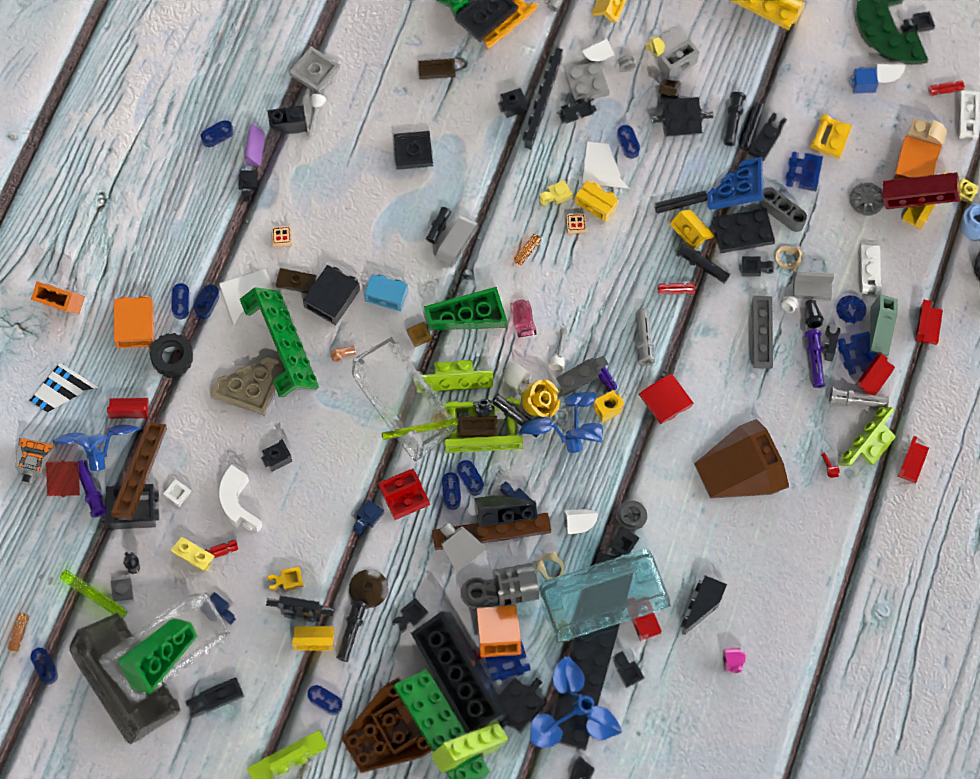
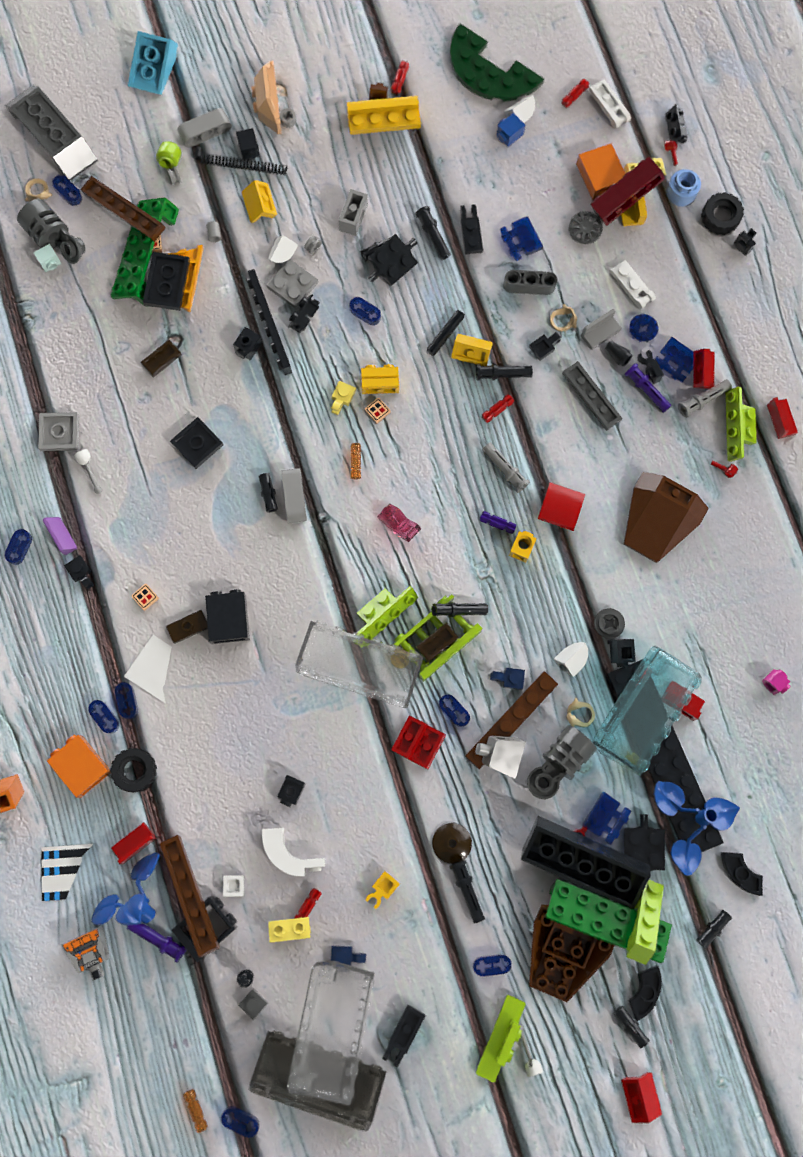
camera: 40 degrees left, 10 degrees up
clear red piece [46,460,80,498] -> none
clear neon green axle [60,570,128,620] -> none
green wedge [117,618,198,694] -> none
dark tan plate [210,357,284,416] -> none
green bracket [239,287,319,398] -> none
black plate [266,596,335,622] -> none
black slope [267,105,307,134] -> none
yellow panel [292,626,334,651] -> none
nougat arm [330,345,356,362] -> none
dark blue plate [353,500,384,535] -> none
dark azure brick [365,274,408,311] -> none
clear neon green bar [382,417,458,440] -> none
black plate [392,598,428,633] -> none
pearl gold plate [406,321,432,347] -> none
green wedge [423,287,508,330] -> none
clear blue beam [457,460,484,496] -> none
black plate [473,399,495,416] -> none
black slope [475,495,538,527] -> none
brick [477,605,521,657] -> none
white brick [504,361,532,395] -> none
blue plant [519,392,603,453] -> none
yellow cylinder [521,380,560,418] -> none
white hinge [549,327,567,371] -> none
dark grey hinge [556,356,609,395] -> none
white sticker [582,141,630,189] -> none
black plate [615,651,644,689] -> none
light yellow plate [644,36,665,57] -> none
dark brown plate [658,79,681,96] -> none
black slope [681,575,727,635] -> none
blue plate [707,157,764,210] -> none
black plate [712,208,775,254] -> none
black axle [740,102,764,151] -> none
white plate [781,296,799,313] -> none
yellow plate [810,114,852,159] -> none
sand green slope [870,294,898,356] -> none
black plate [900,11,935,33] -> none
tan brick [908,118,947,154] -> none
red panel [915,299,943,345] -> none

